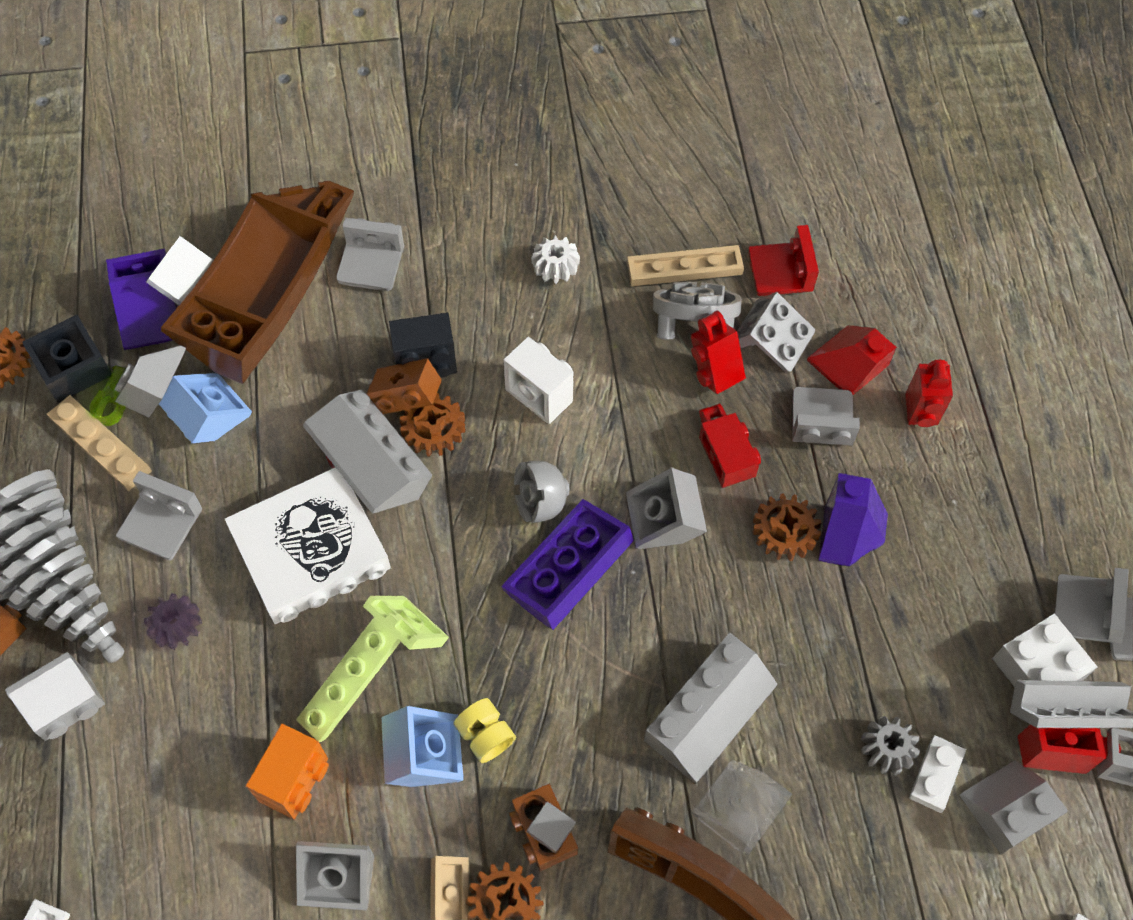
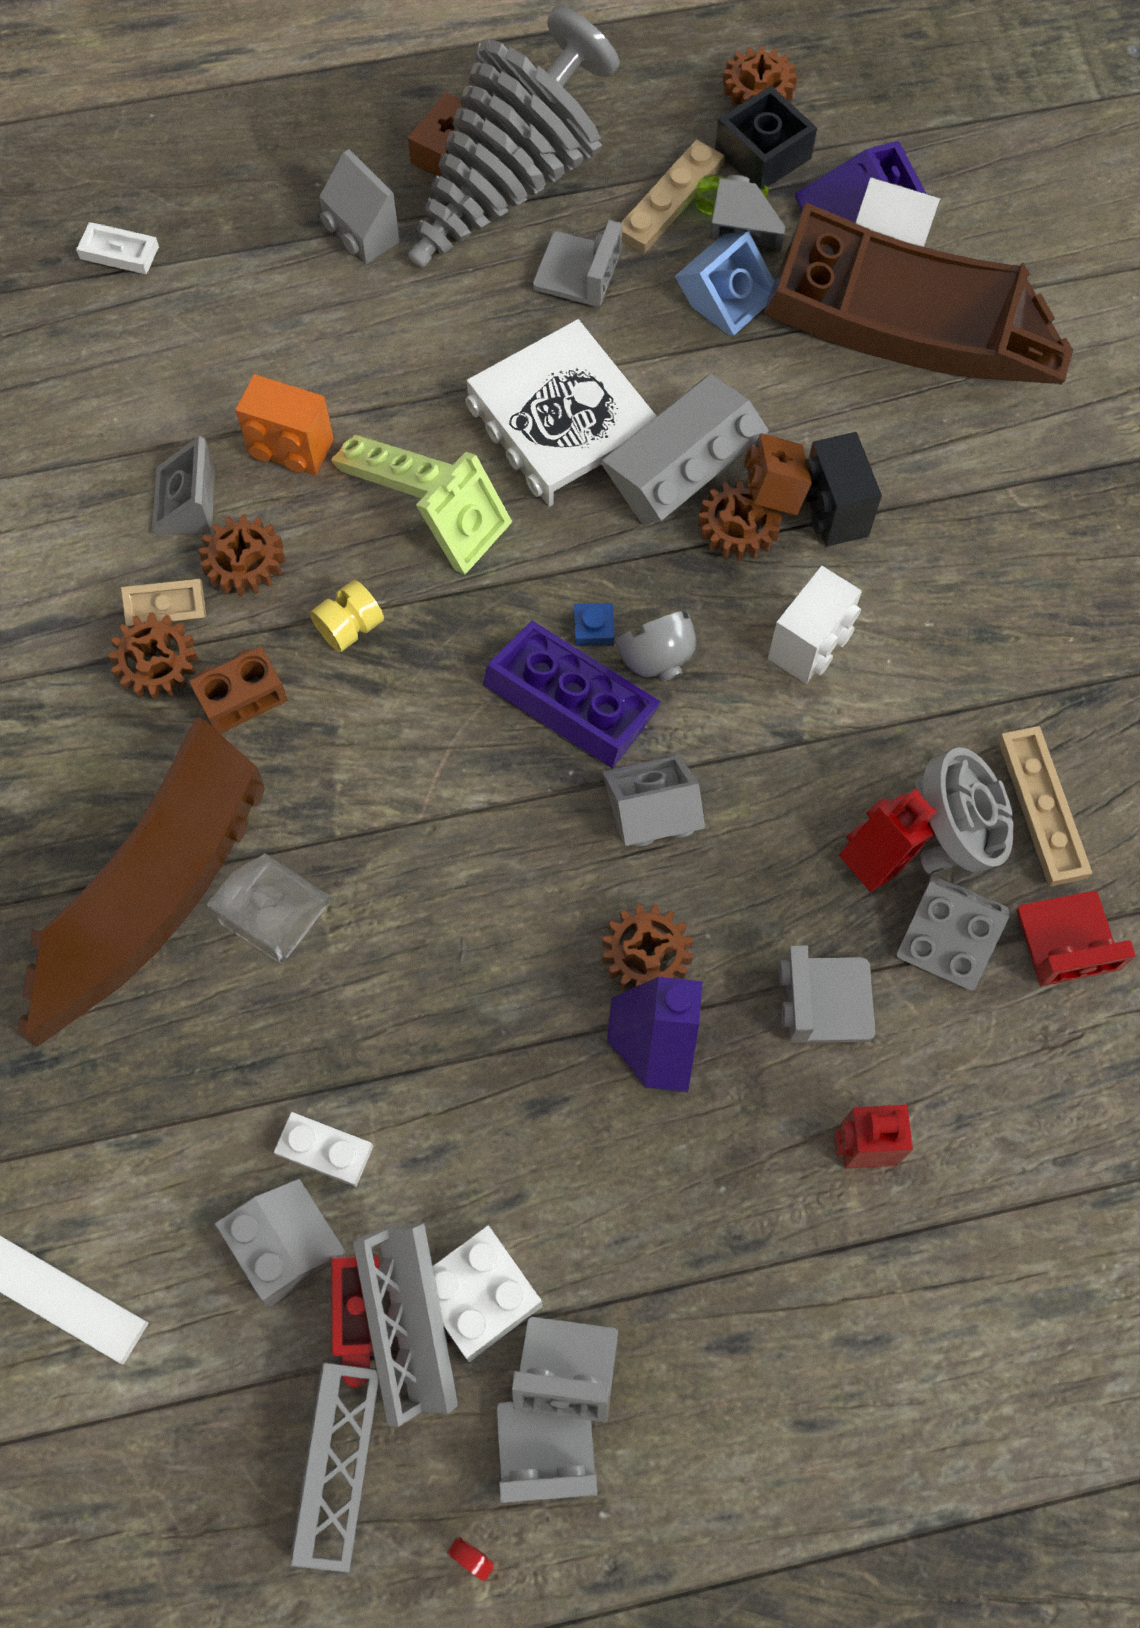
camera: 85 degrees right, 5 degrees up
clear purple gear [144,592,202,650] -> none
light grey bracket [336,217,404,291] -> none
light blue slope [381,706,463,787] -> none
light grey tile [527,801,576,854] -> none
white gear [531,235,580,284] -> none
light grey slope [644,632,777,784] -> none
red brick [699,403,761,488] -> none
red slope [807,325,897,395] -> none
light grey gear [861,716,920,775] -> none
none -> dark orange gear [199,514,285,596]
none -> blue plate [574,603,614,646]

